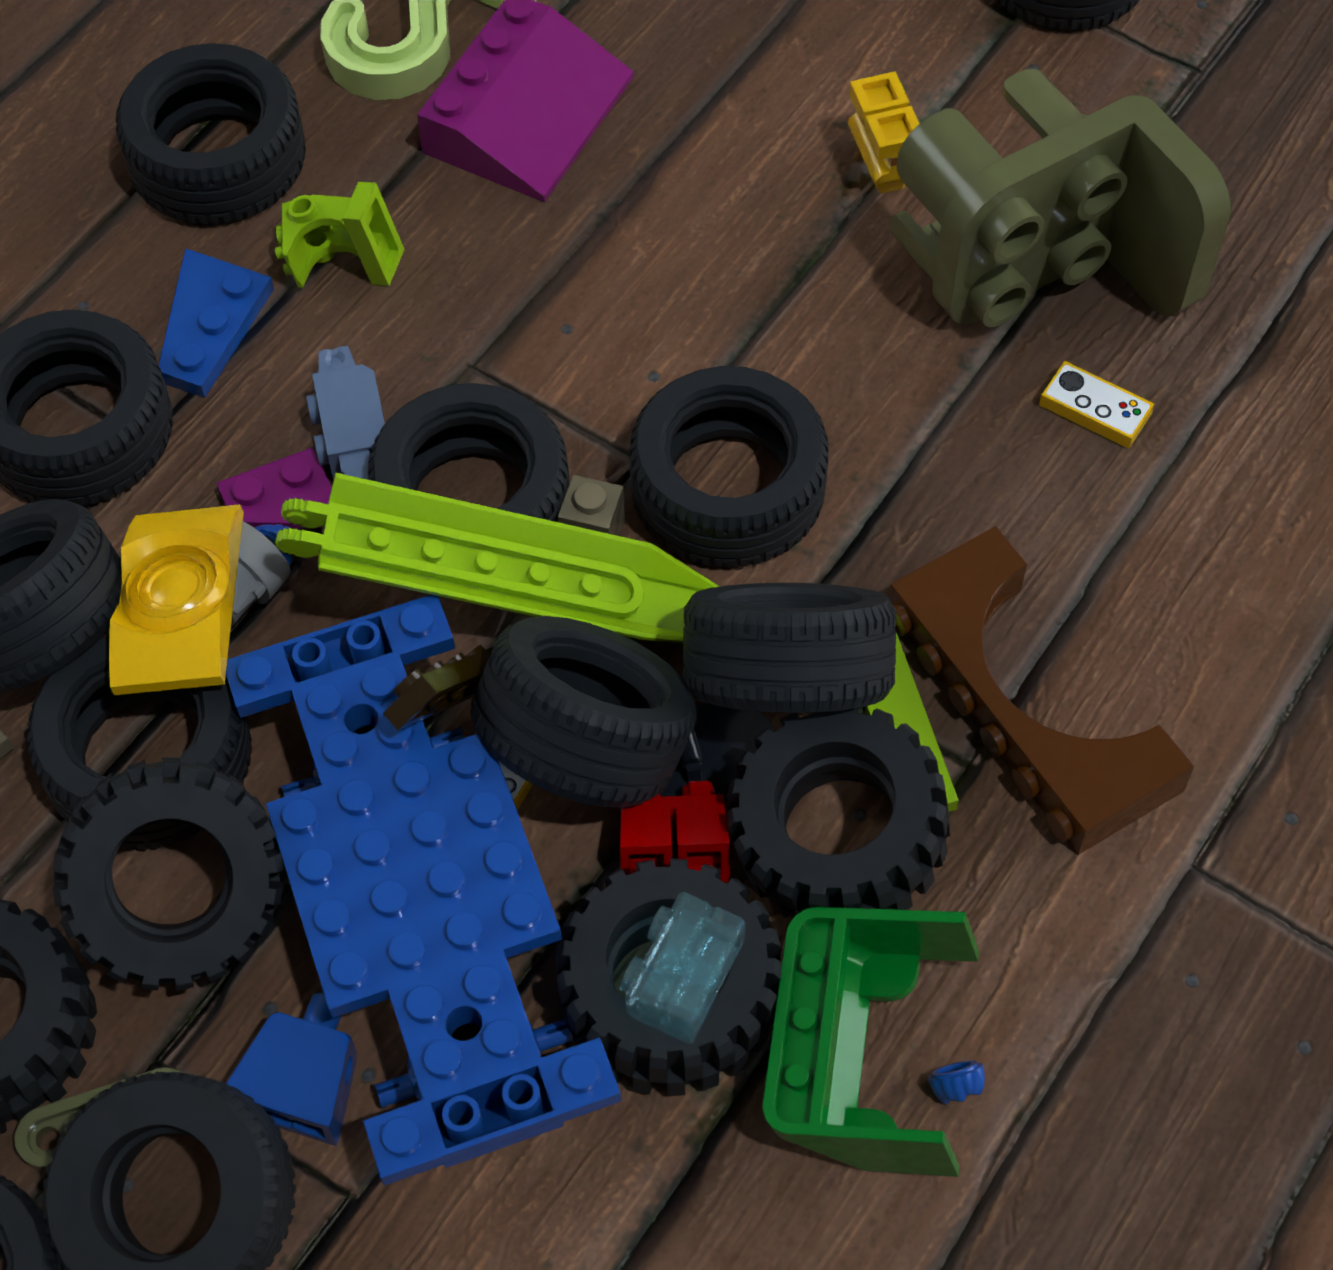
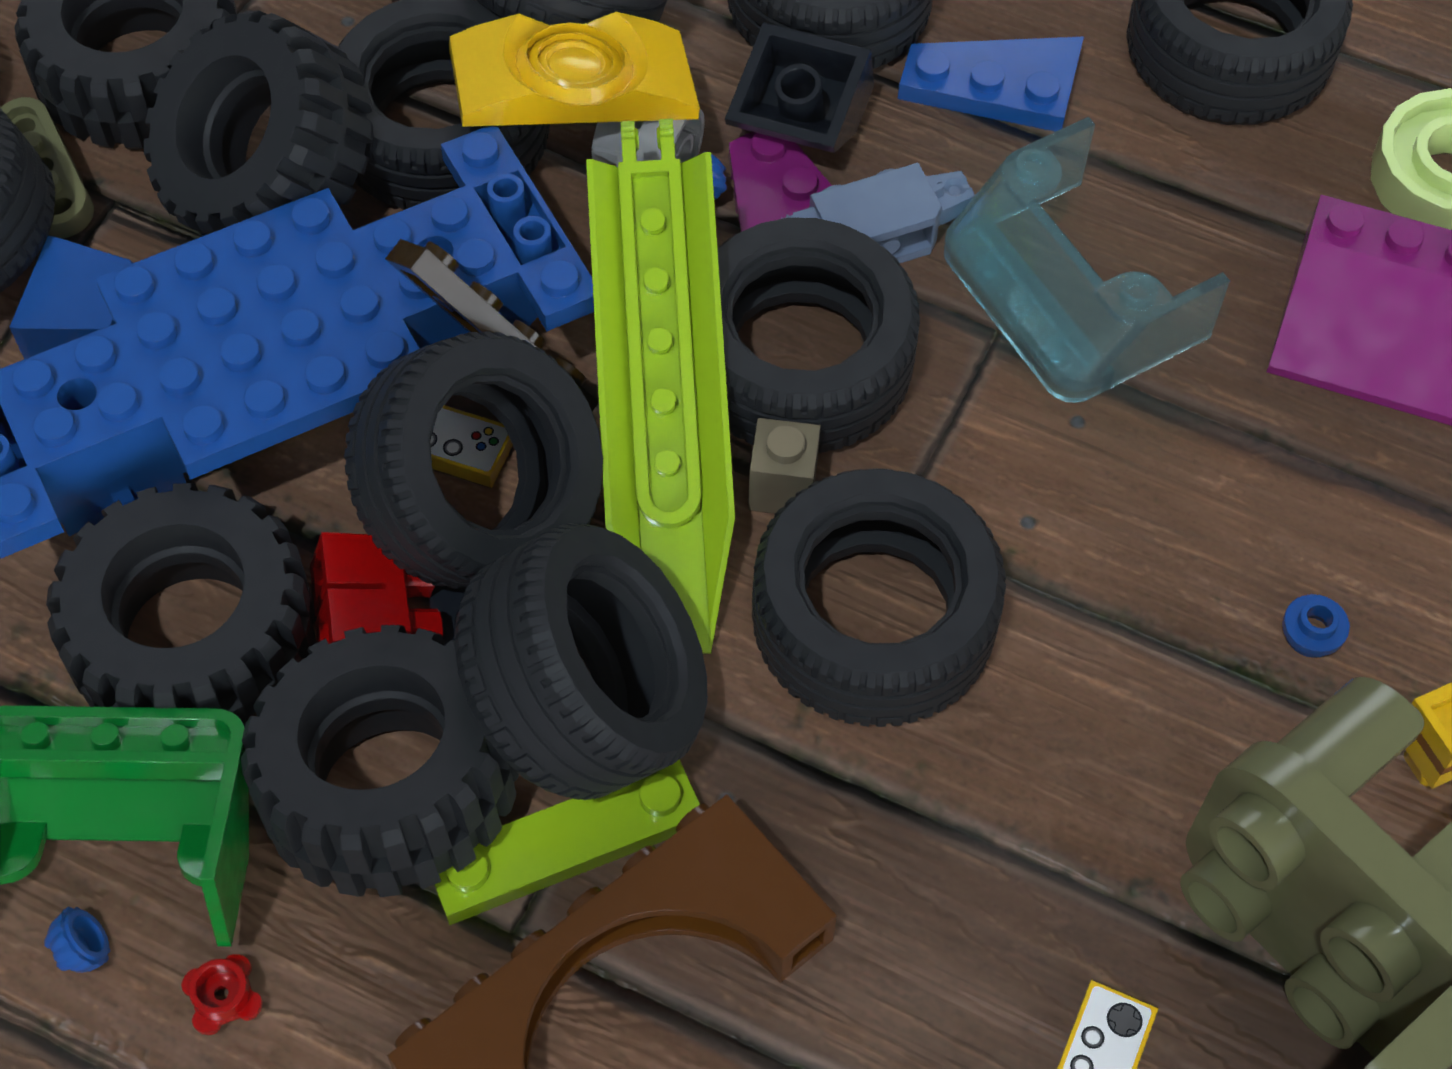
camera: 80 degrees right, 0 degrees up
lime tile [275,181,405,288] -> none
clear light blue brick [621,892,746,1043] -> none
none -> red plate [181,954,263,1035]
none -> black slope [725,22,874,153]
none -> clear light blue windscreen [943,117,1230,403]
none -> blue plate [1282,594,1350,658]

